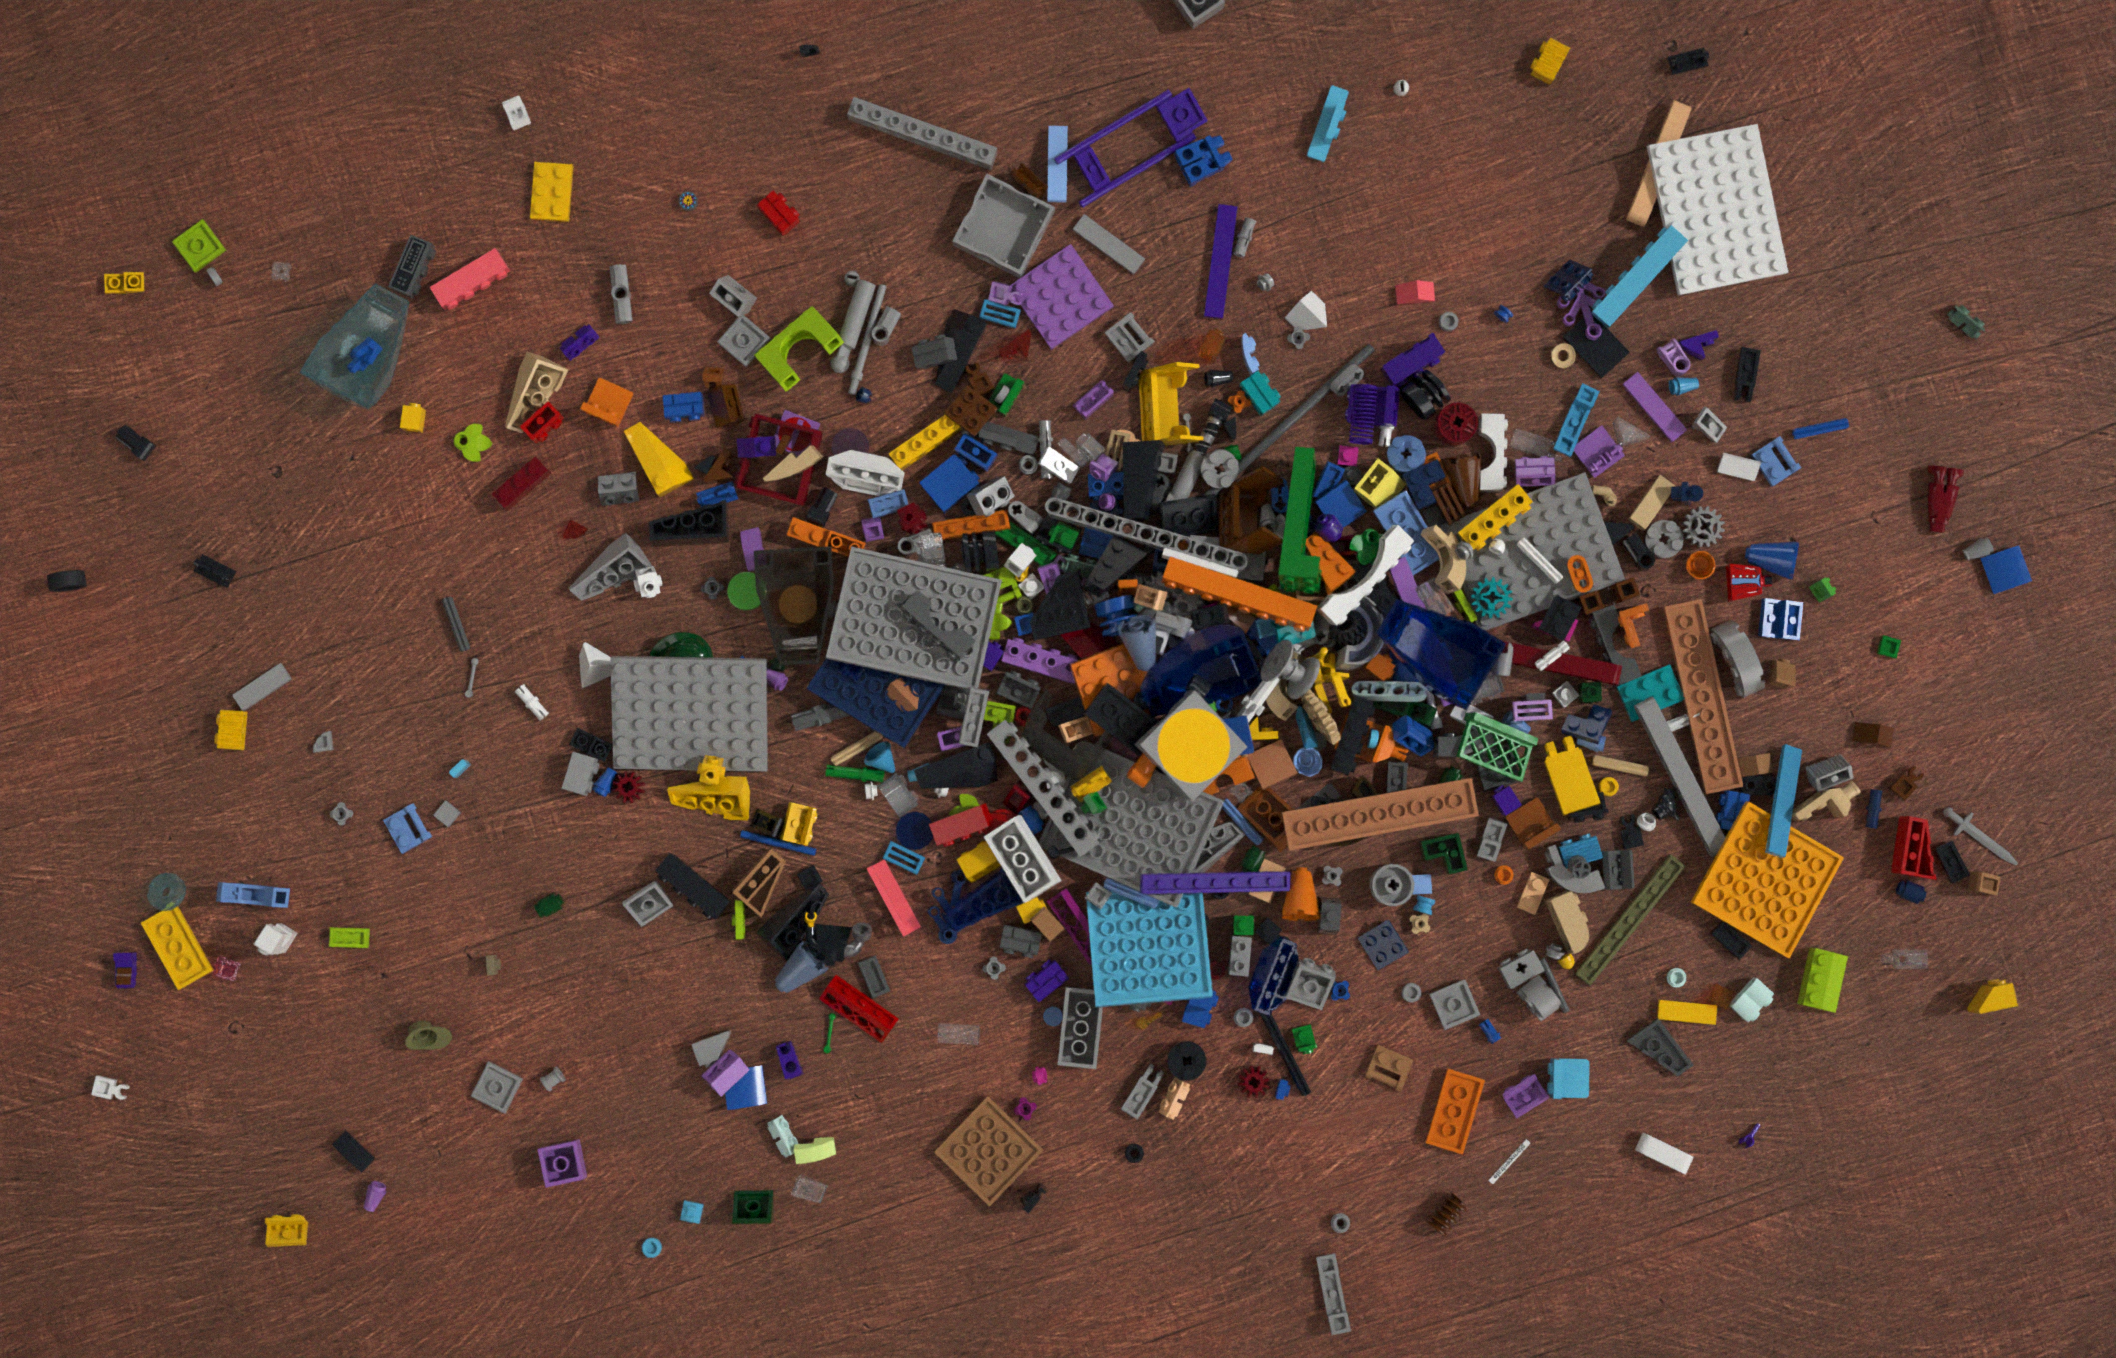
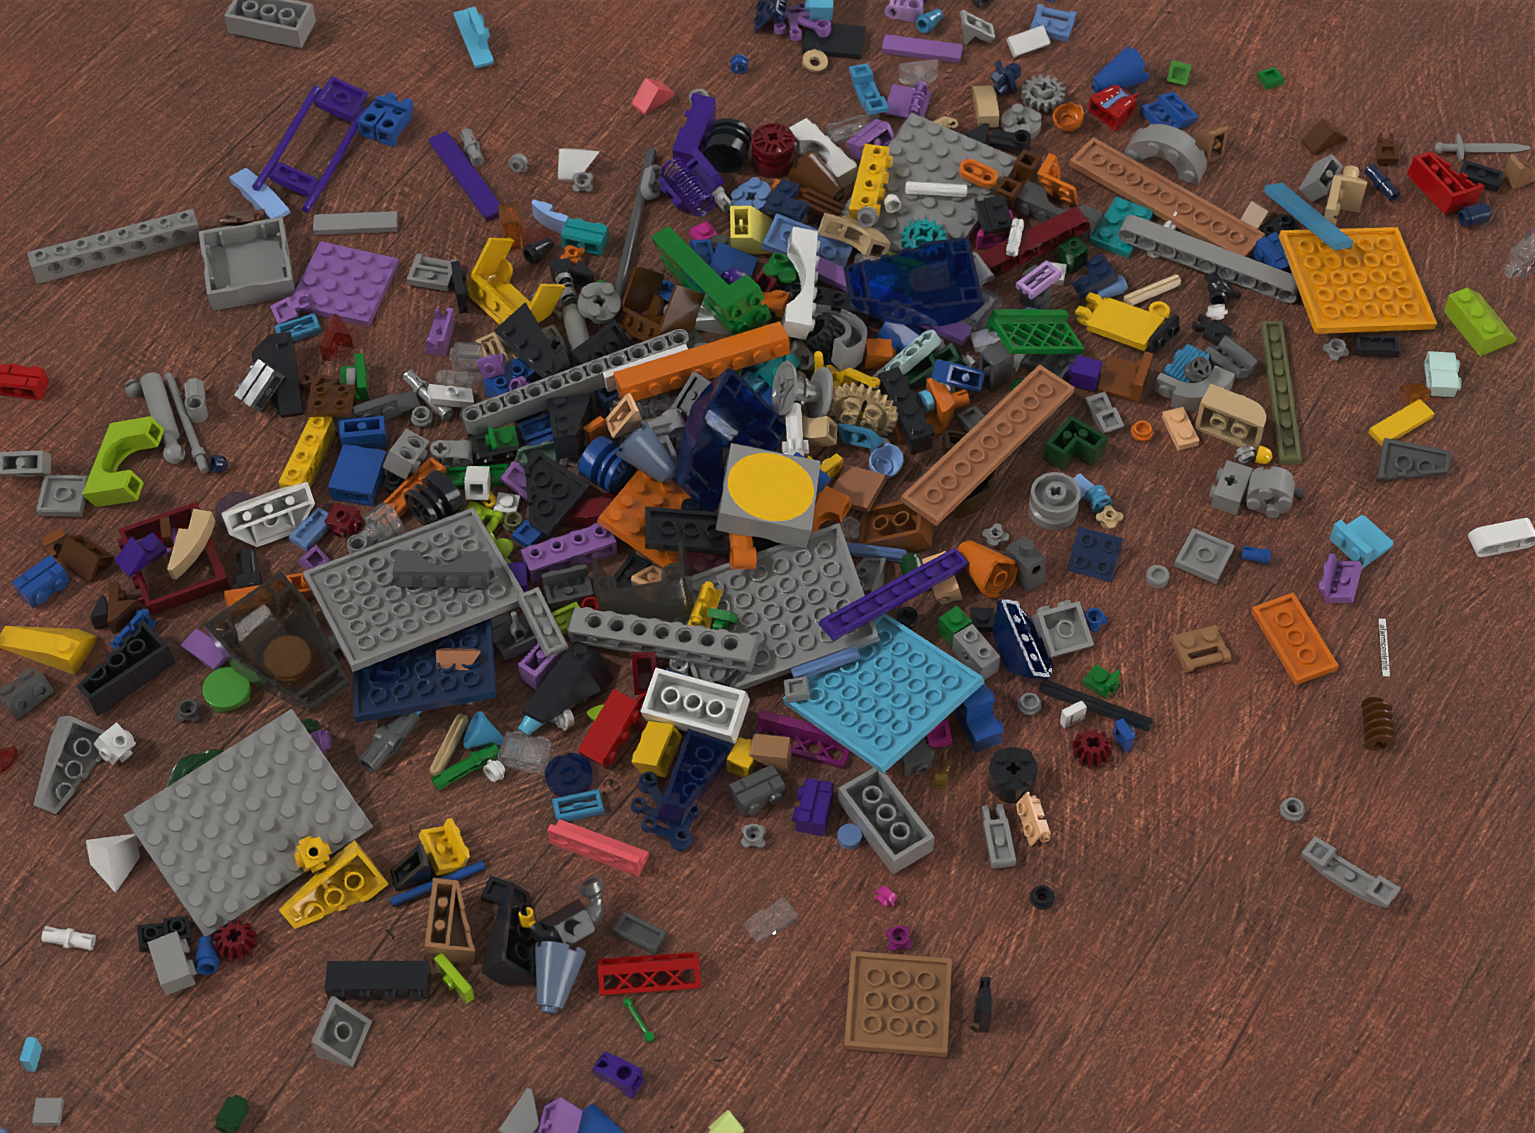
camera: 35 degrees left, 30 degrees down
light aqua plate [1666,968,1686,987] -> none
none -> light grey plate [1323,338,1349,361]

